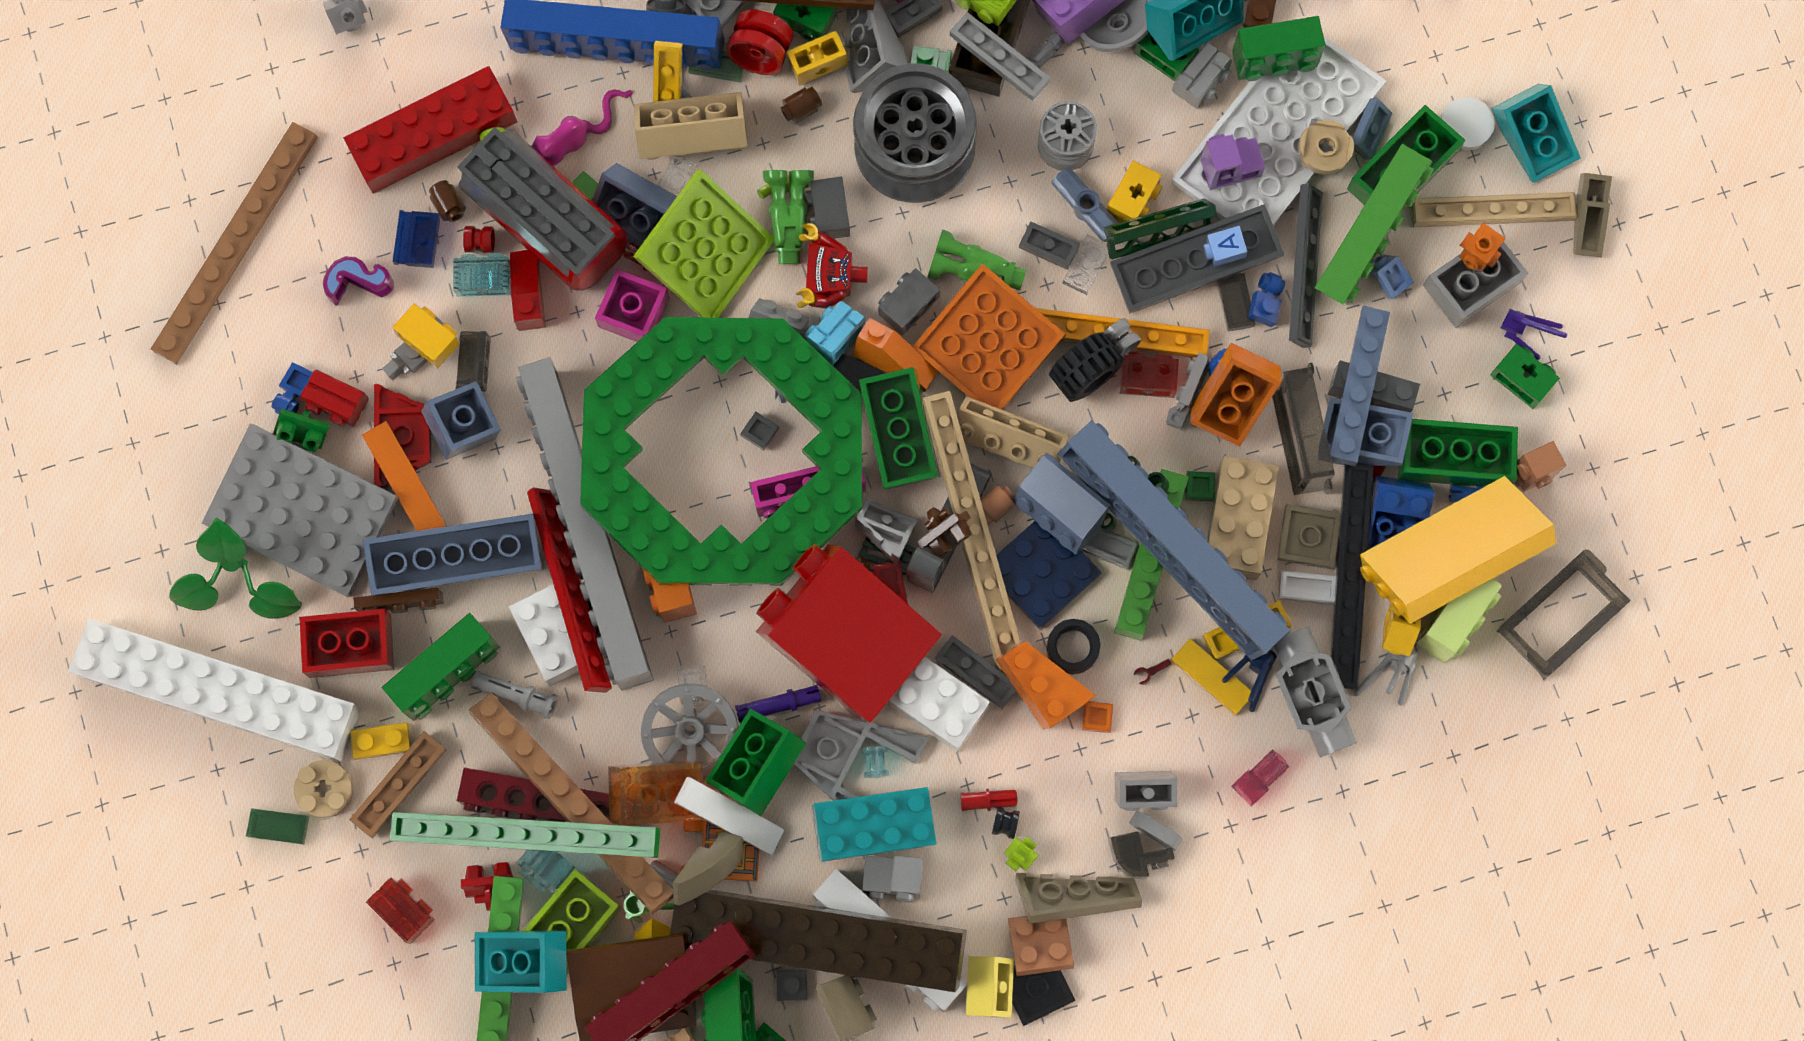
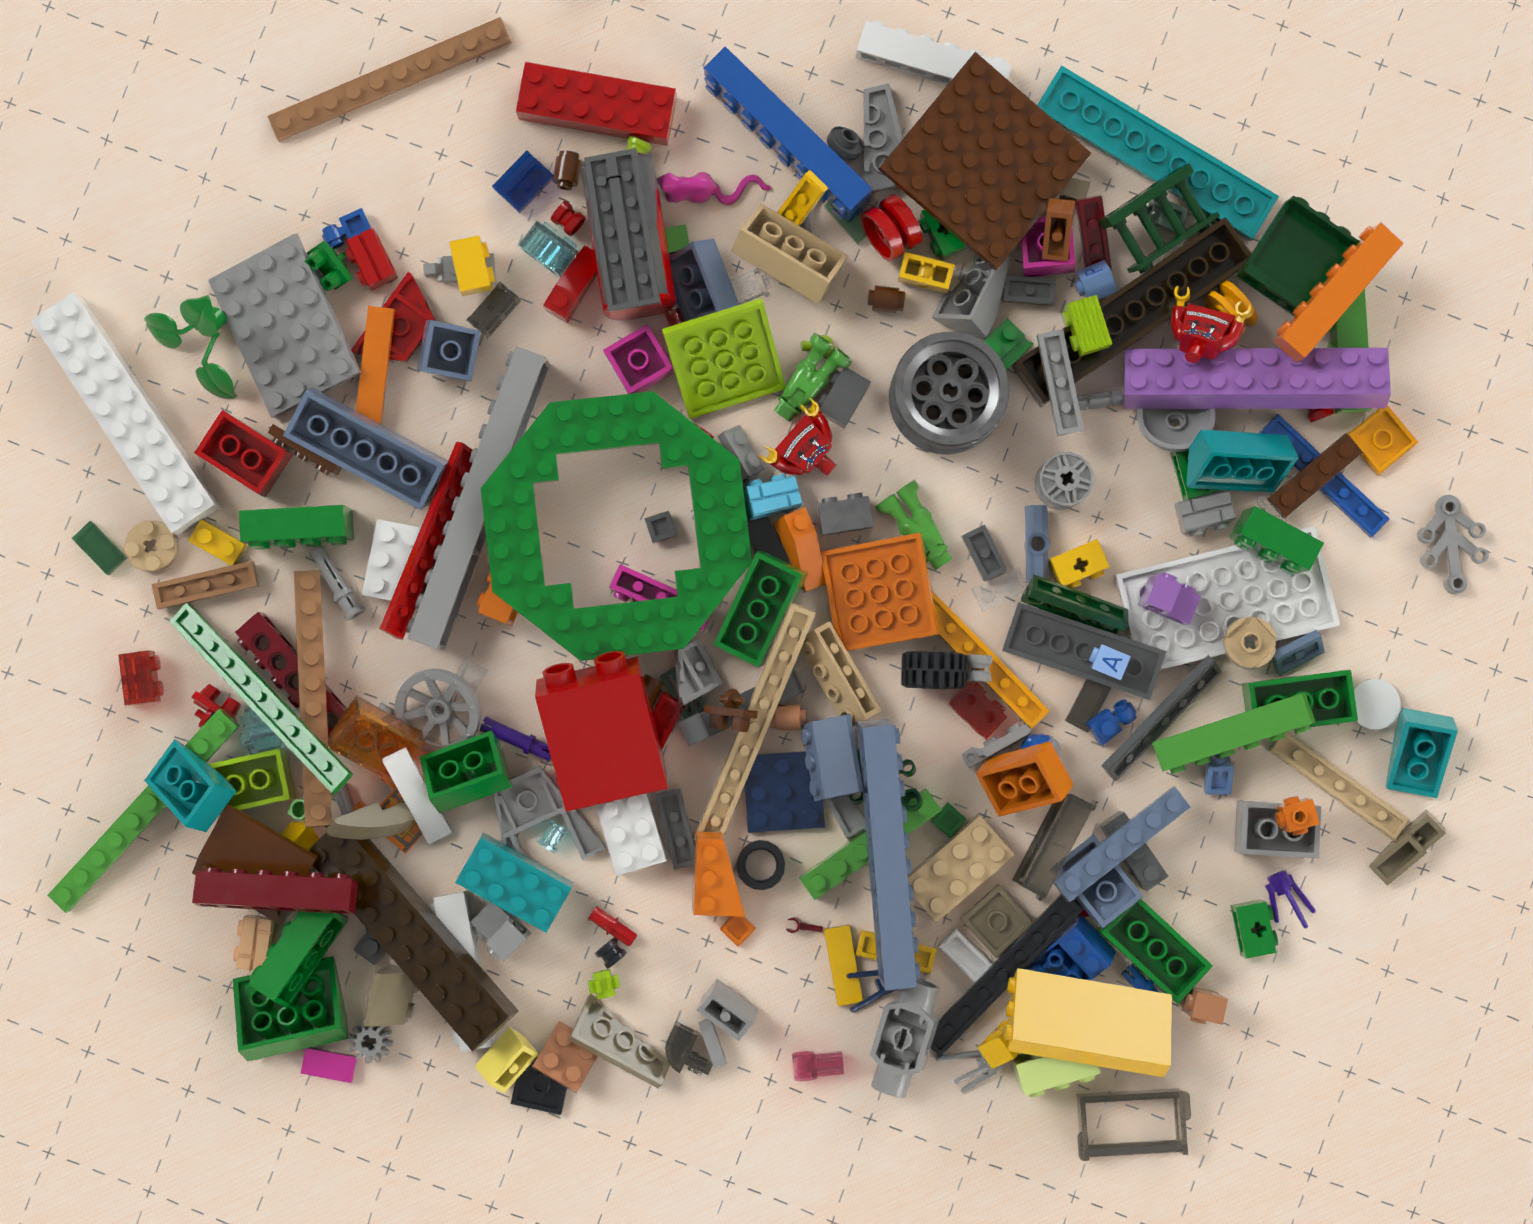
camera: 35 degrees right, 10 degrees up
magenta animal [323,256,394,306] -> none

